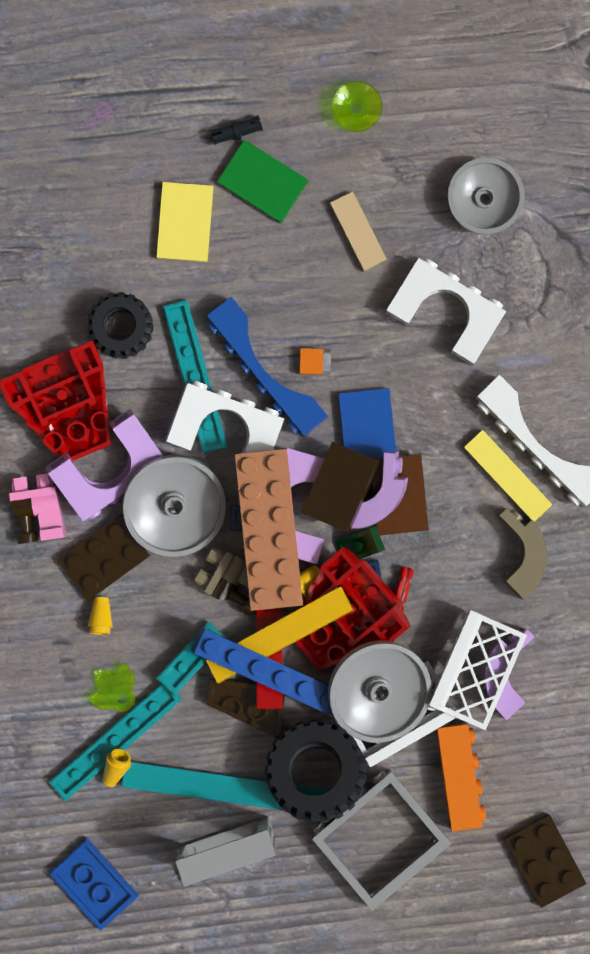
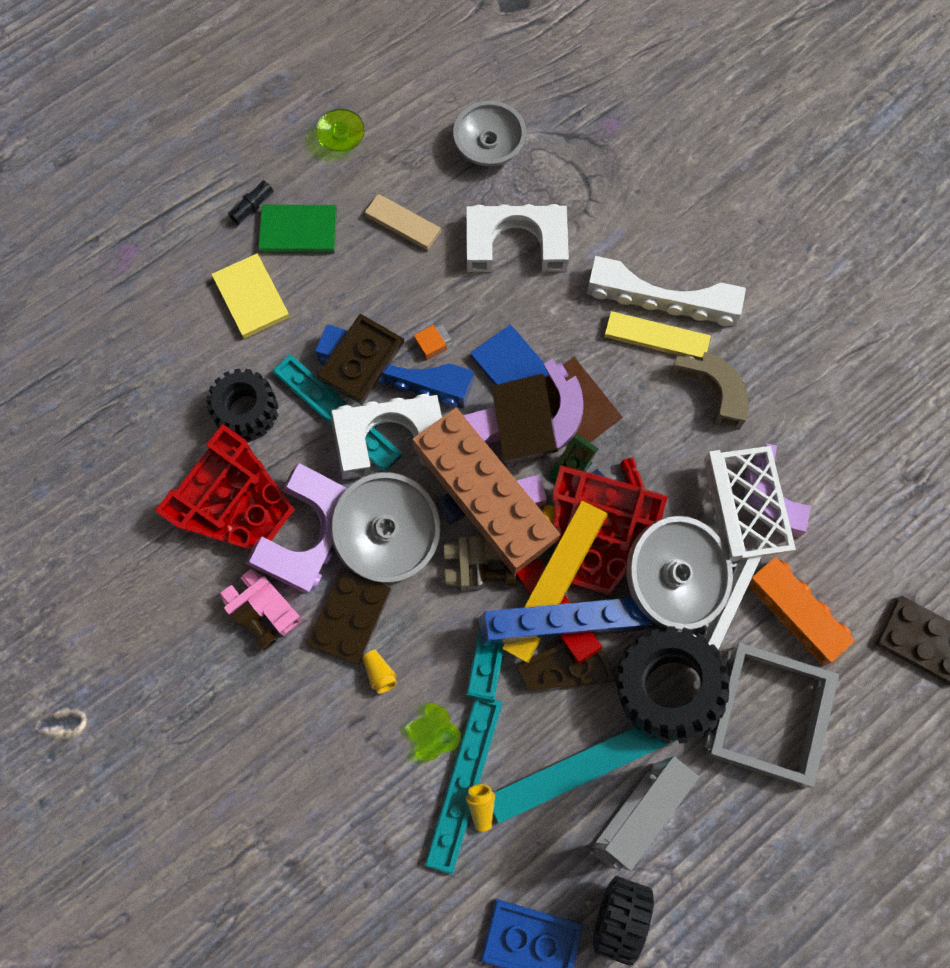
camera: 30 degrees left, 15 degrees down
none -> dark brown tile [317,314,405,405]
none -> black tyre [593,876,654,966]

